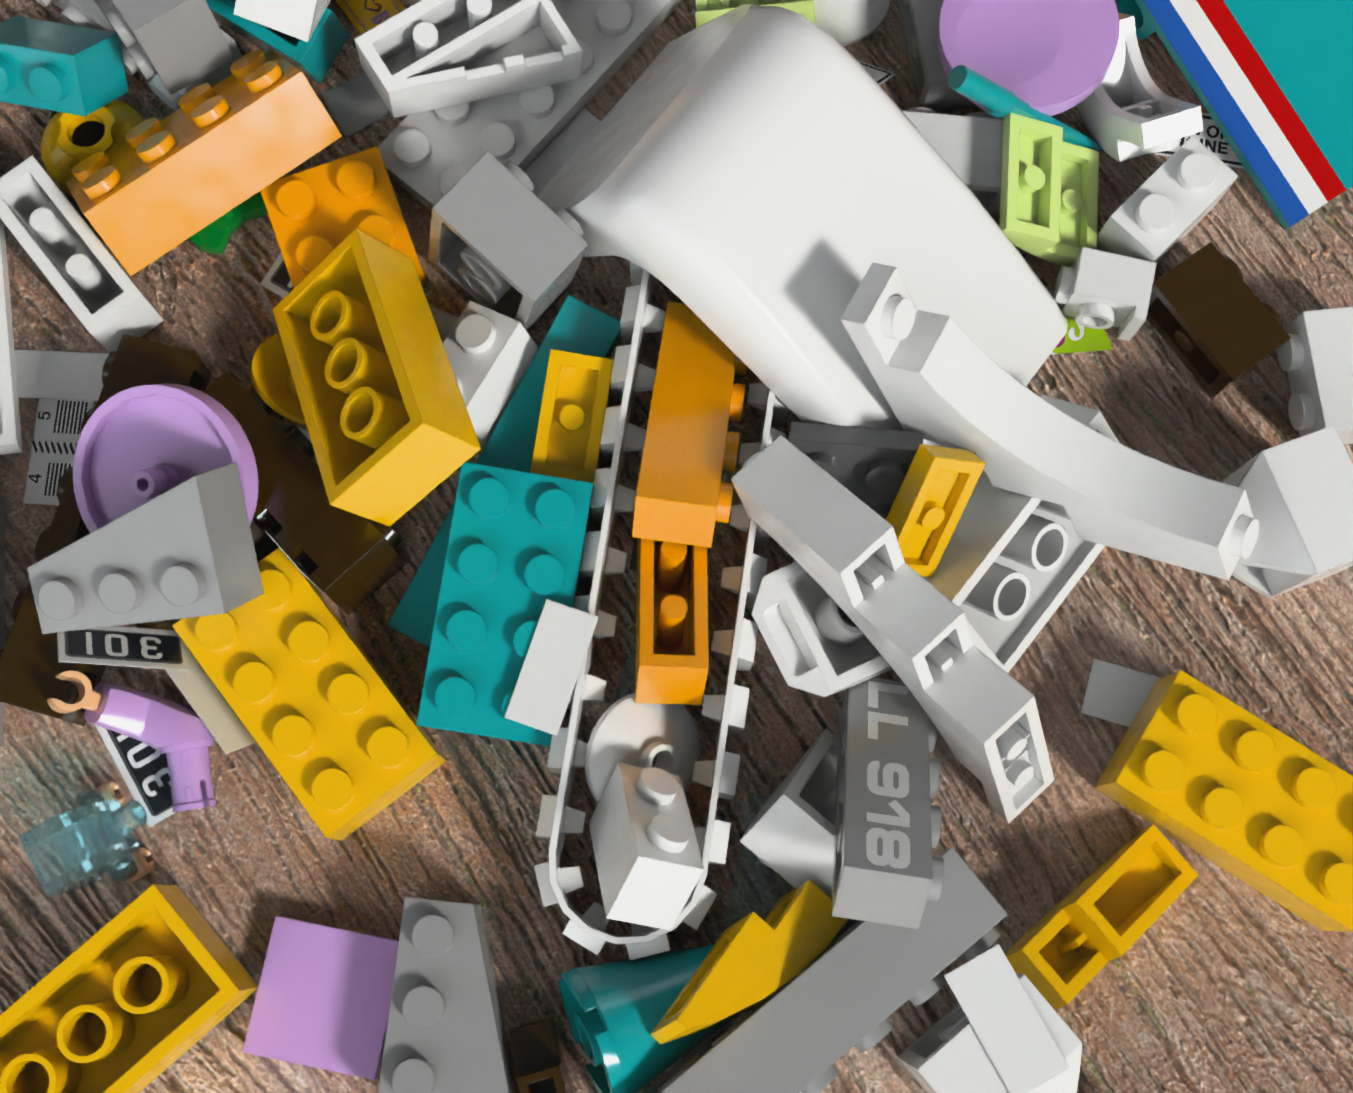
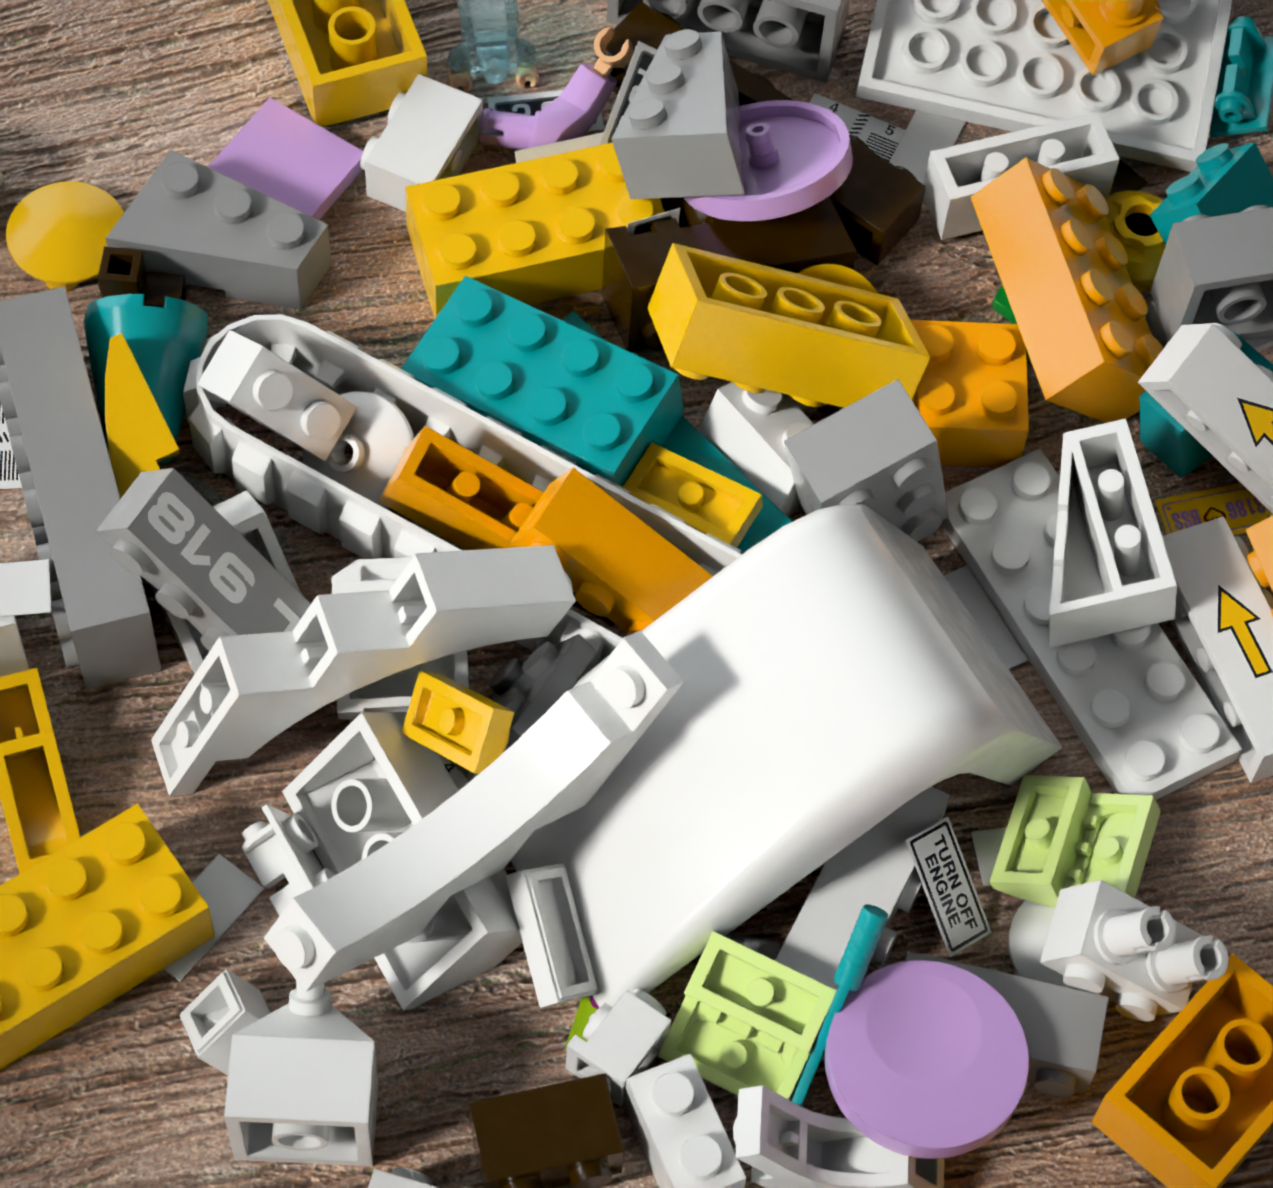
camera: 110 degrees right, 15 degrees down
white sticker [504,599,599,736] -> none
none -> white slope [179,969,270,1075]
none -> white hinge [242,804,335,916]
none -> white brick [360,74,483,212]
none -> white tile [505,863,598,1008]

